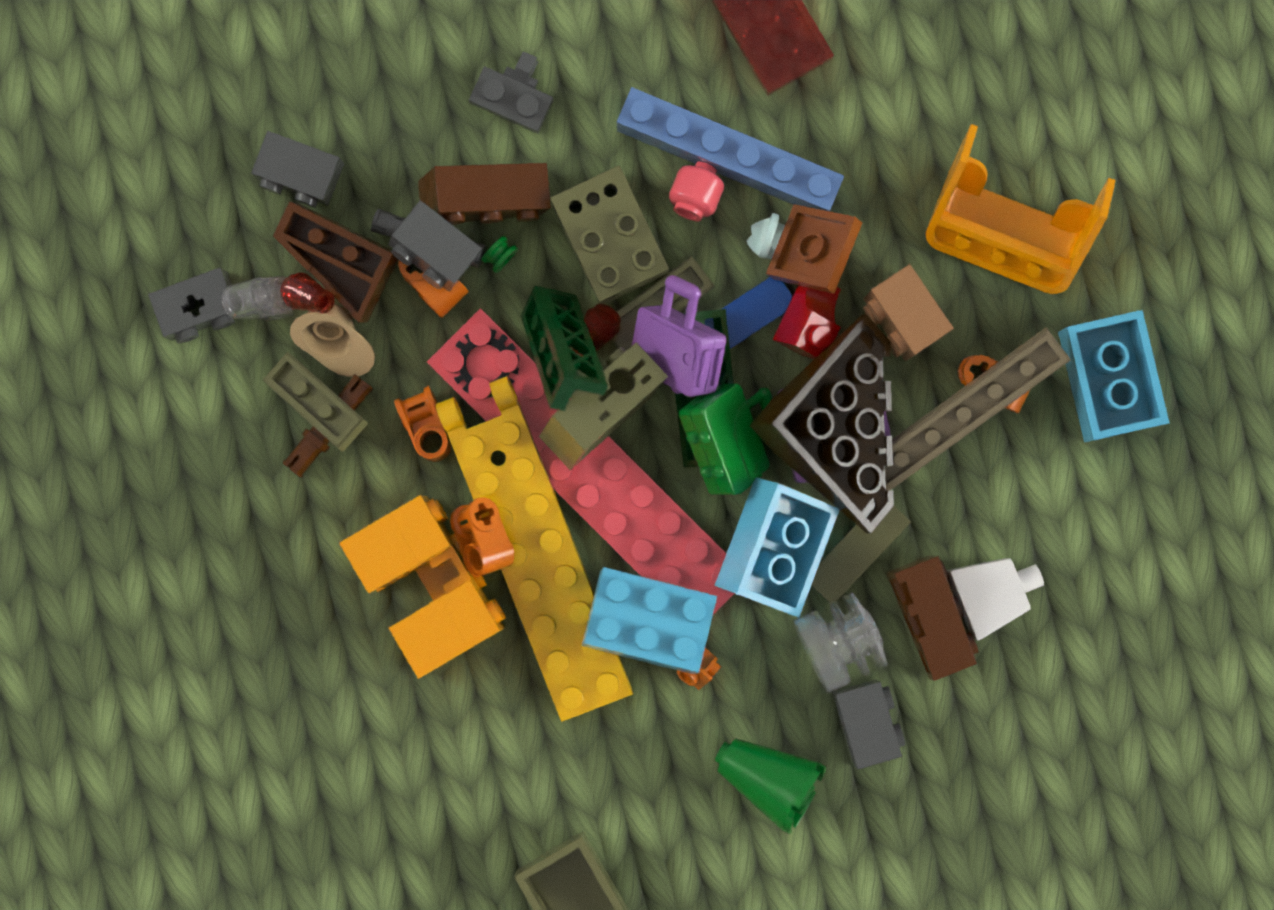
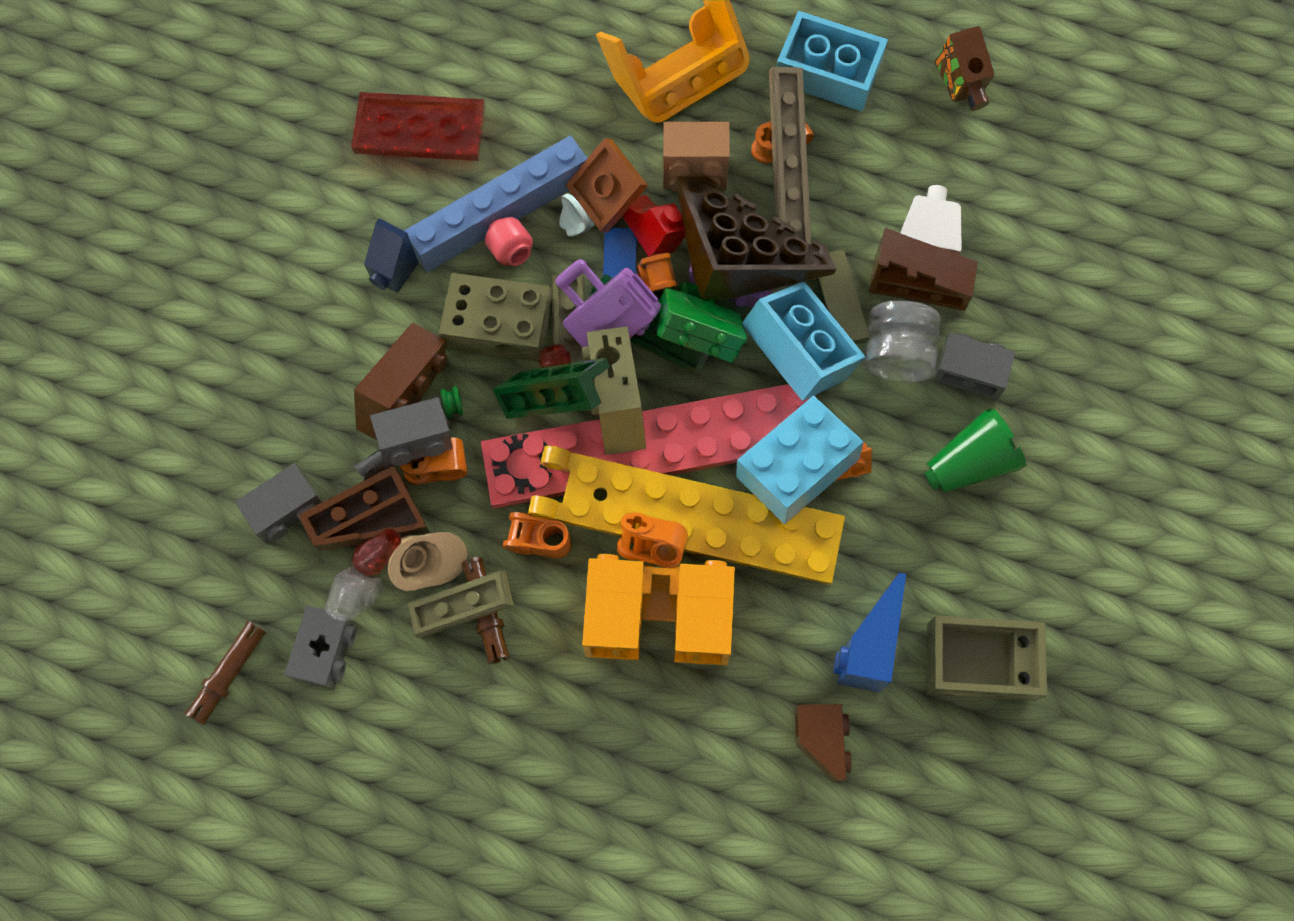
camera: 60 degrees left, 15 degrees down
dark grey hinge [469,51,554,134] -> none
none -> reddish brown pin [184,621,267,725]
none -> dark blue slope [364,218,419,293]
none -> orange piece [637,253,677,292]
none -> reddish brown slope [795,704,852,782]
none -> blue slope [833,573,906,692]
none -> reddish brown torso [935,25,994,111]

